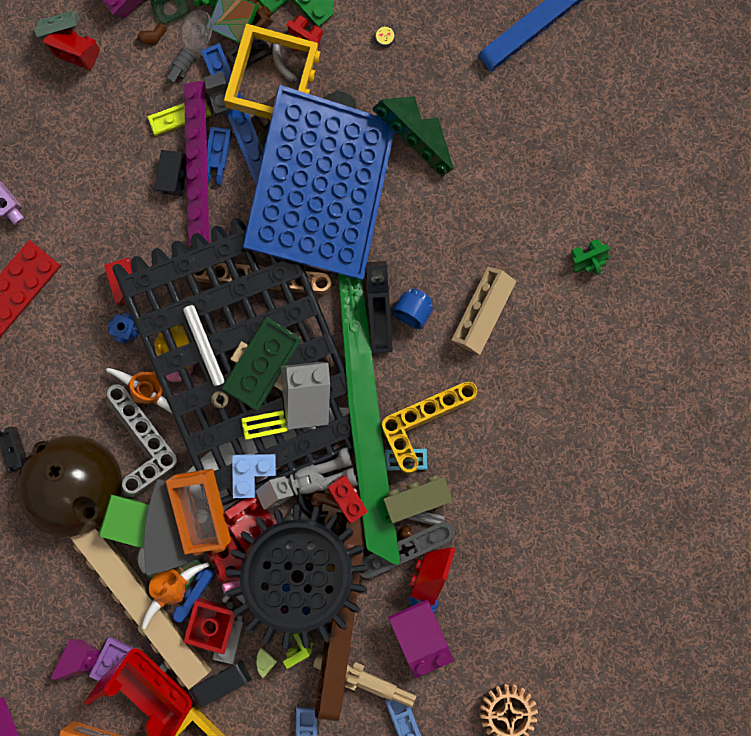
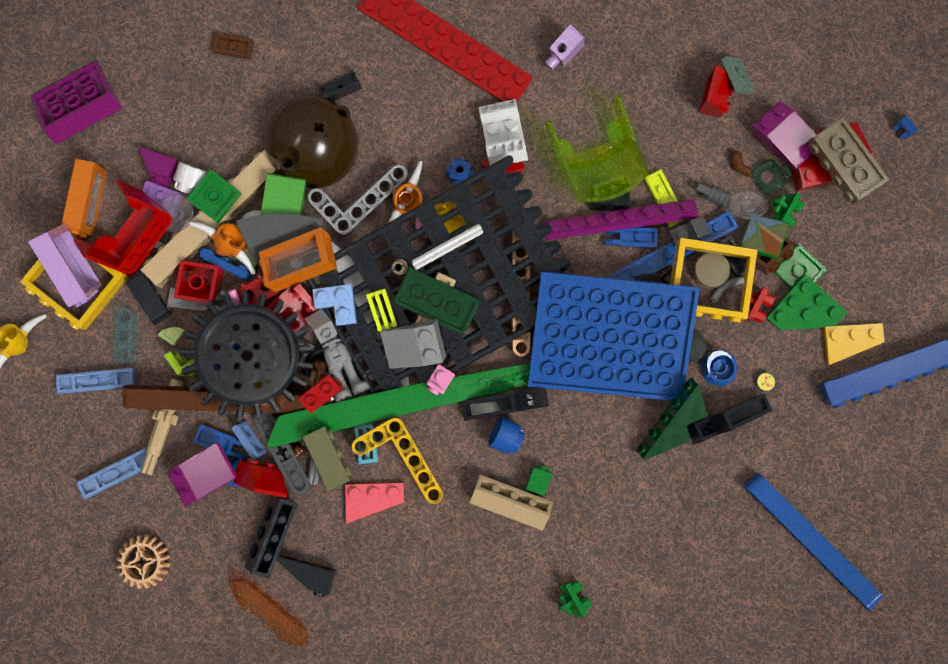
camera: 75 degrees right, 0 degrees up
none -> clear light blue beam [113,308,139,365]
none -> clear dish [160,194,193,232]
none -> white piece [173,161,208,195]
none -> green plate [187,169,242,224]
none -> blue hinge [193,424,246,460]
none -> clear orange brick [230,579,308,646]
none -> medium blue tile [232,421,267,460]
none -> black brick [244,495,298,578]
none -> black slope [277,555,337,597]
none -> coral wing [345,483,404,524]
none -> bright pink bracket [427,364,455,396]
none -> white plate [479,99,528,165]
none -> green brick [525,465,552,496]
none -> clear neon green windscreen [544,94,649,203]
none -> black slope [687,393,772,444]
none -> dark tan head [692,253,730,289]
none -> blue hat [701,349,737,386]

